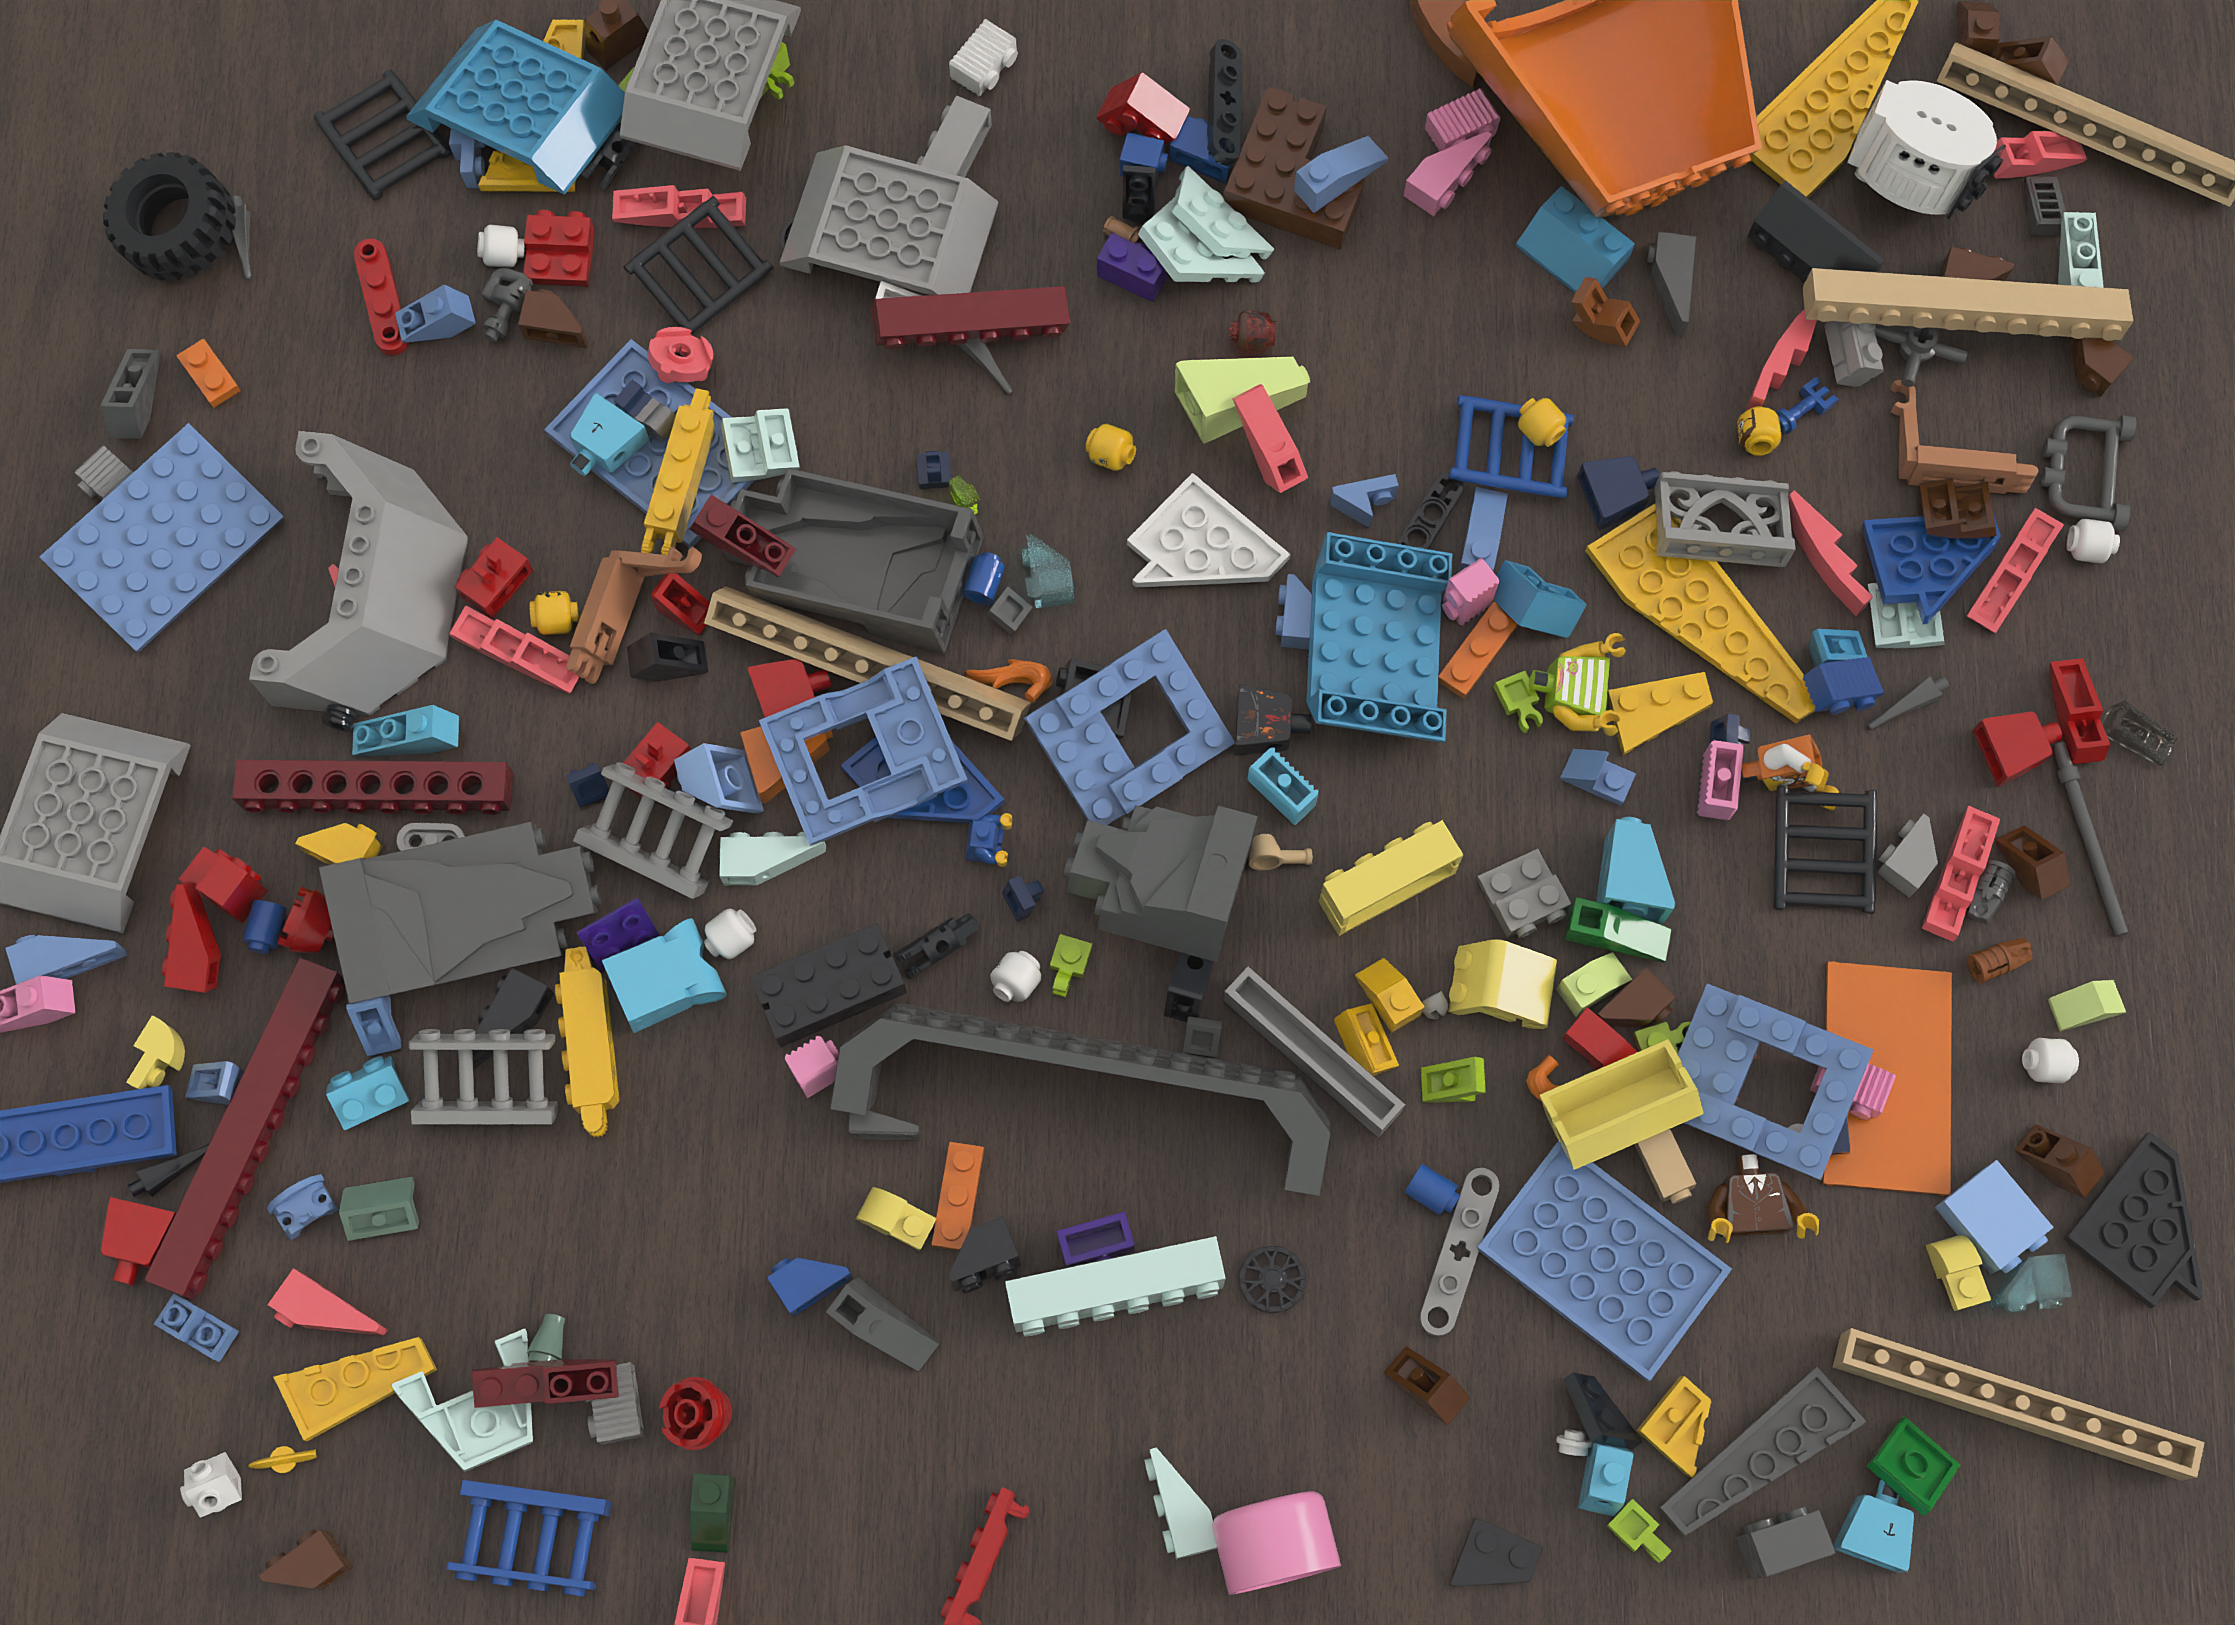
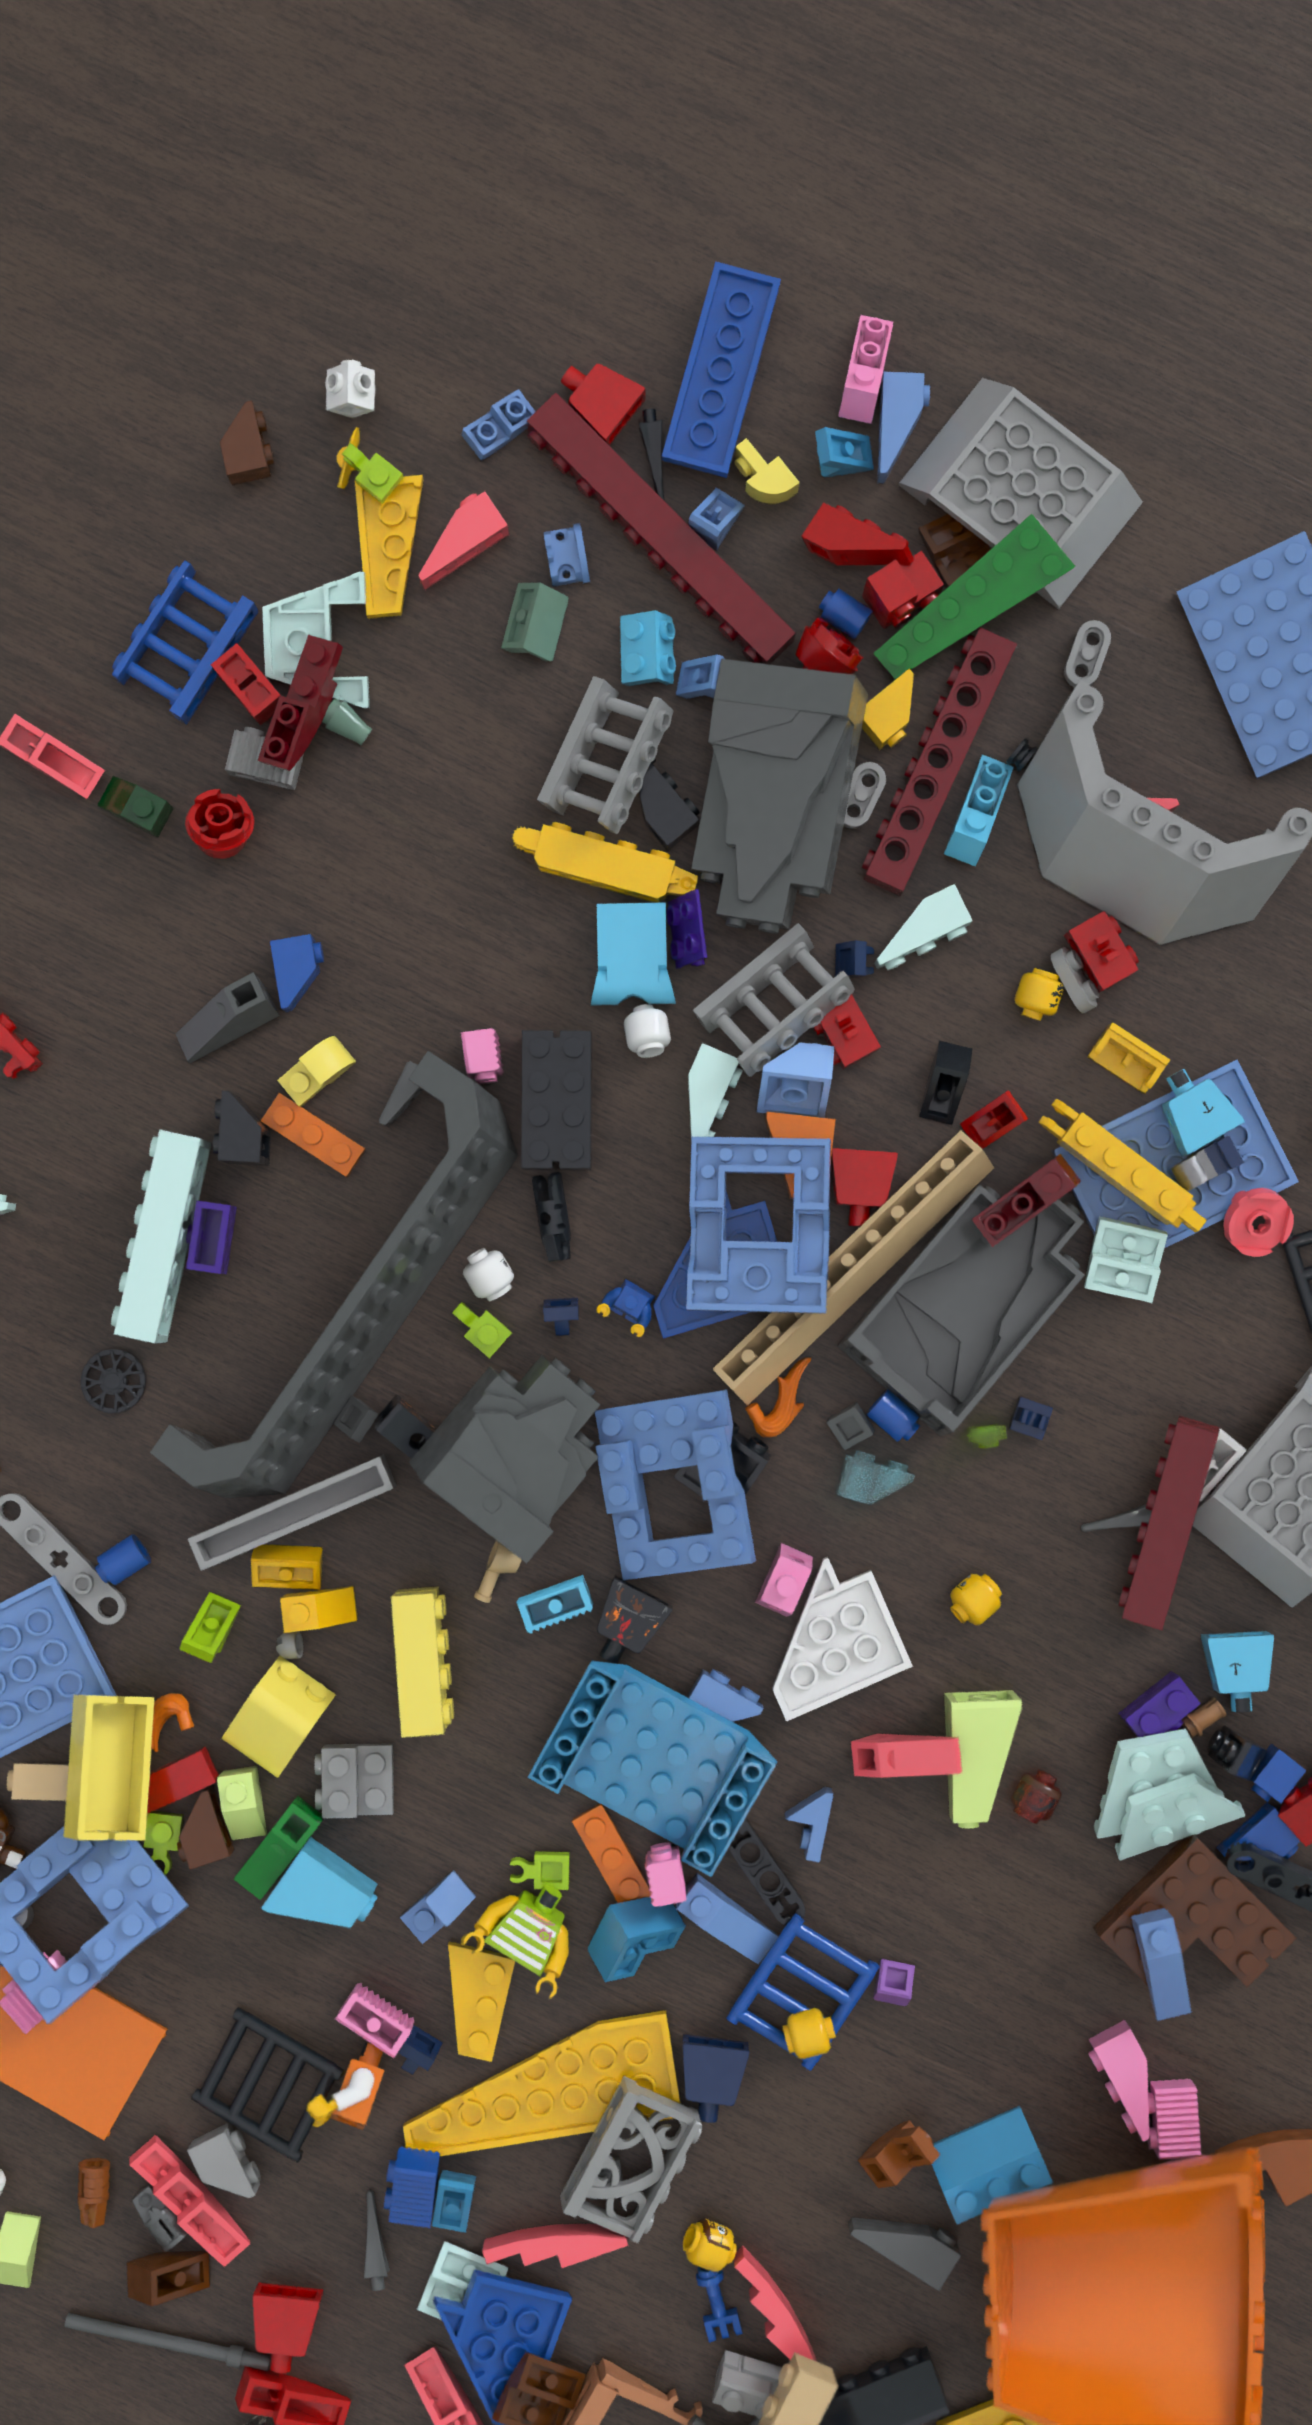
camera: 115 degrees right, 15 degrees up
coral slope [449,606,579,694] -> none
nougat hinge [566,547,702,684] -> none
none -> red brick [211,643,281,726]
none -> lime plate [342,443,404,504]
none -> bright pink torso [755,1543,813,1617]
none -> dark azure slope [815,427,874,477]
none -> green wing [873,514,1075,679]
none -> medium lavender slope [873,1959,915,2006]
none -> light aqua slope [874,884,972,971]
none -> reddish brown slope [919,514,992,589]
none -> light grey plate [1051,947,1099,1013]
none -> light grey plate [1064,620,1111,687]
none -> yellow hinge [1087,1022,1170,1094]
none -> medium azure torso [1201,1631,1274,1712]

